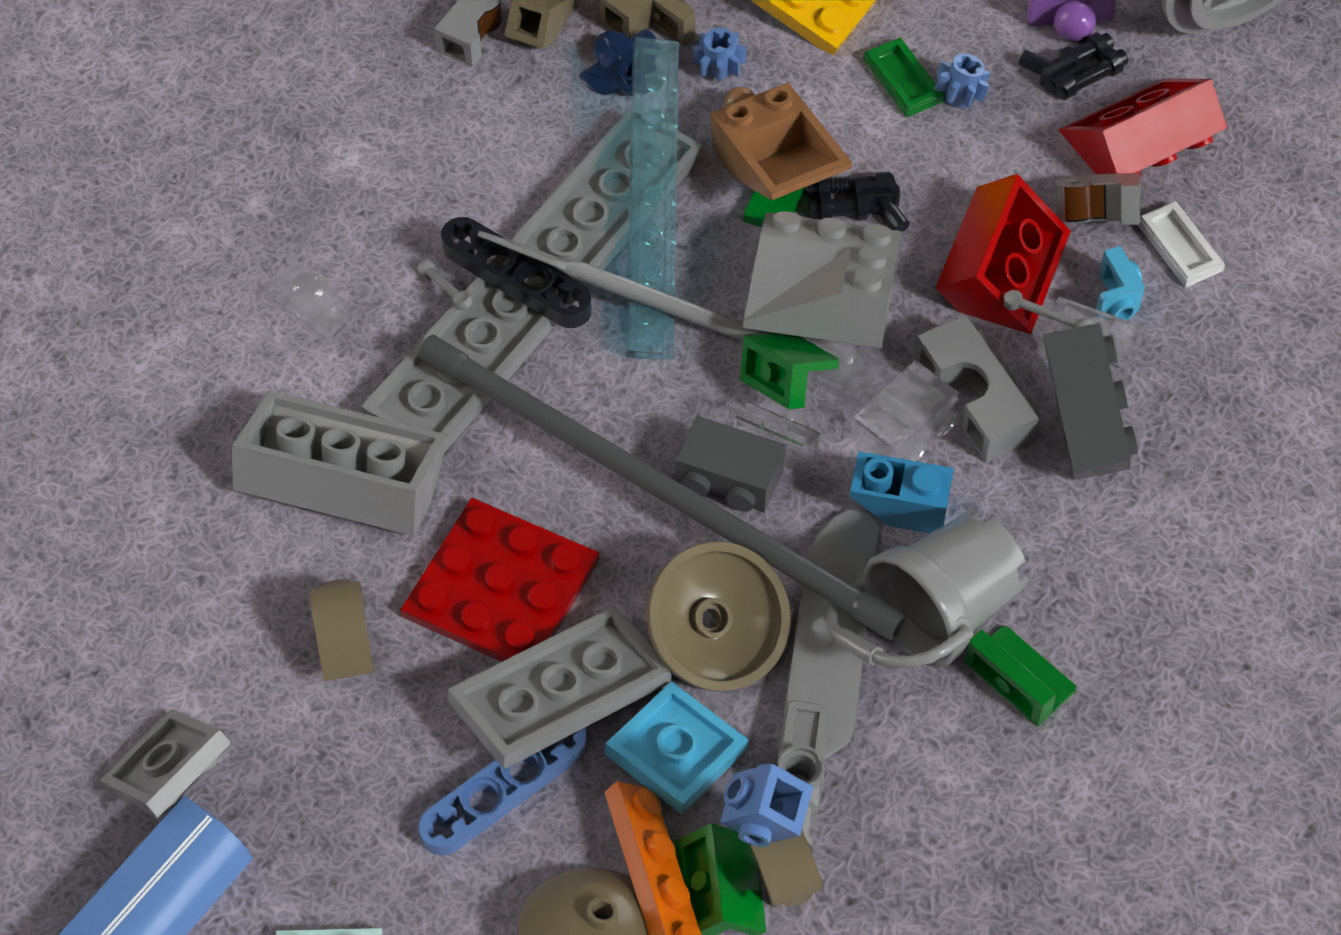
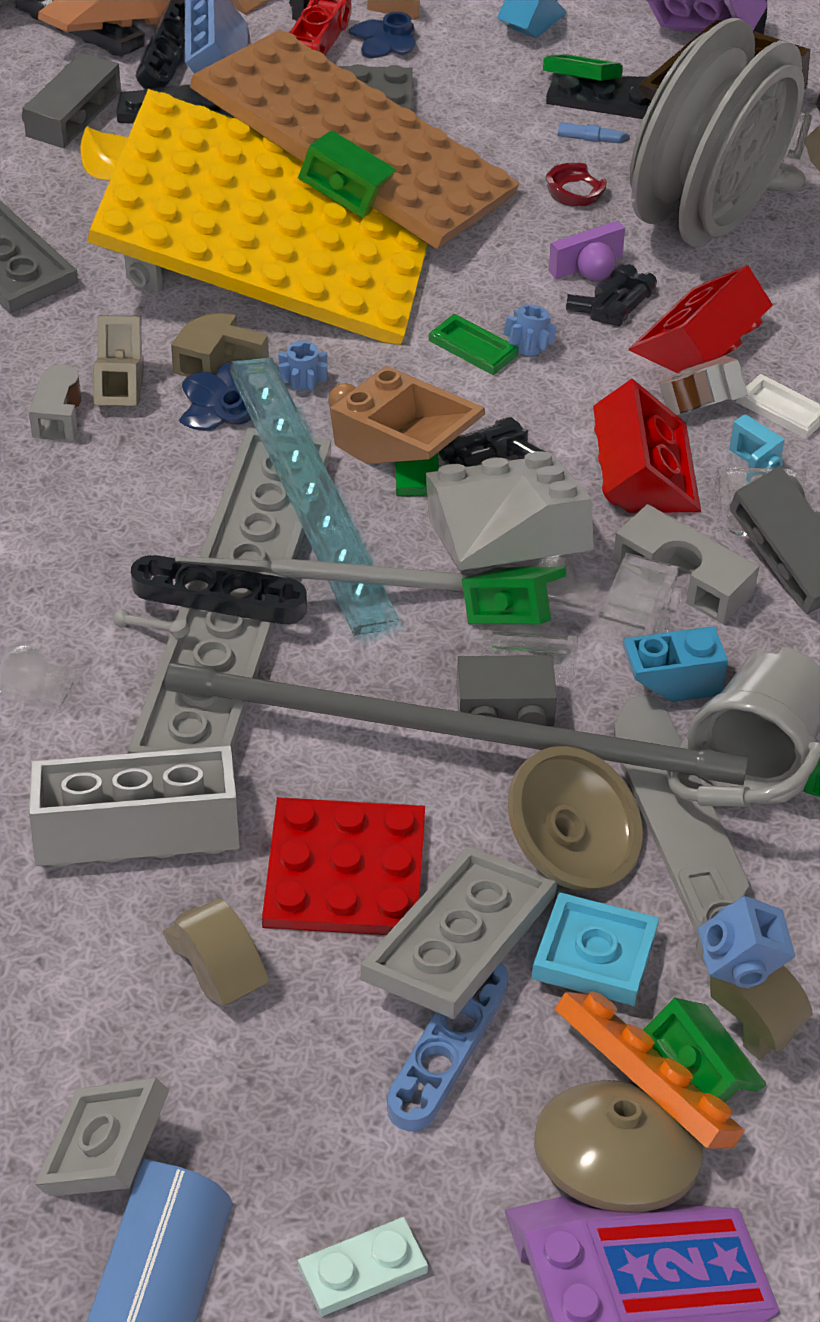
camera: 25 degrees left, 10 degrees down
light grey hinge [1004,290,1094,328] -> none

